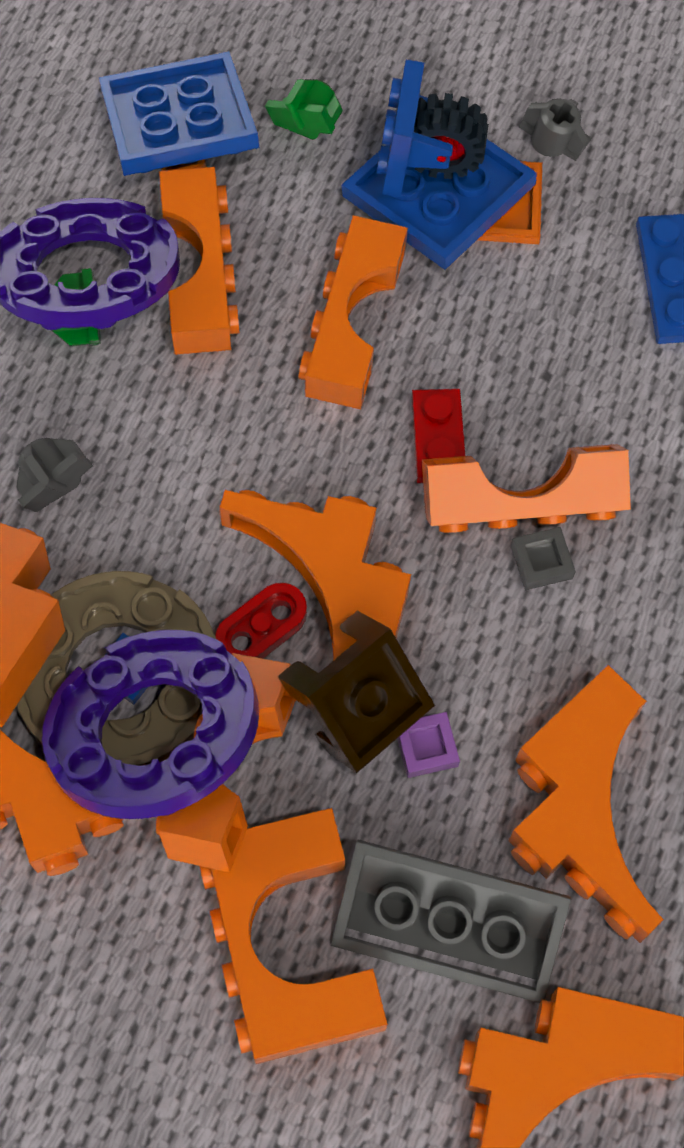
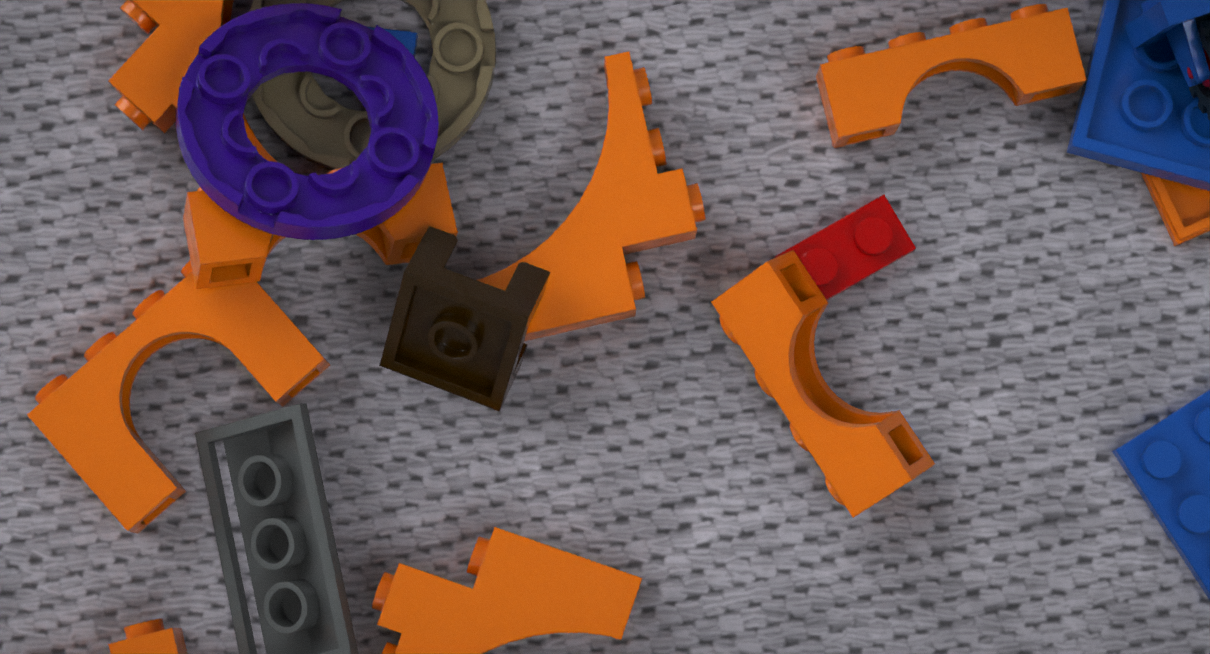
camera: 65 degrees right, 15 degrees up
red plate [215,583,307,659] -> none
medium lavender plate [397,712,460,778] -> none
dark grey plate [511,527,576,591] -> none

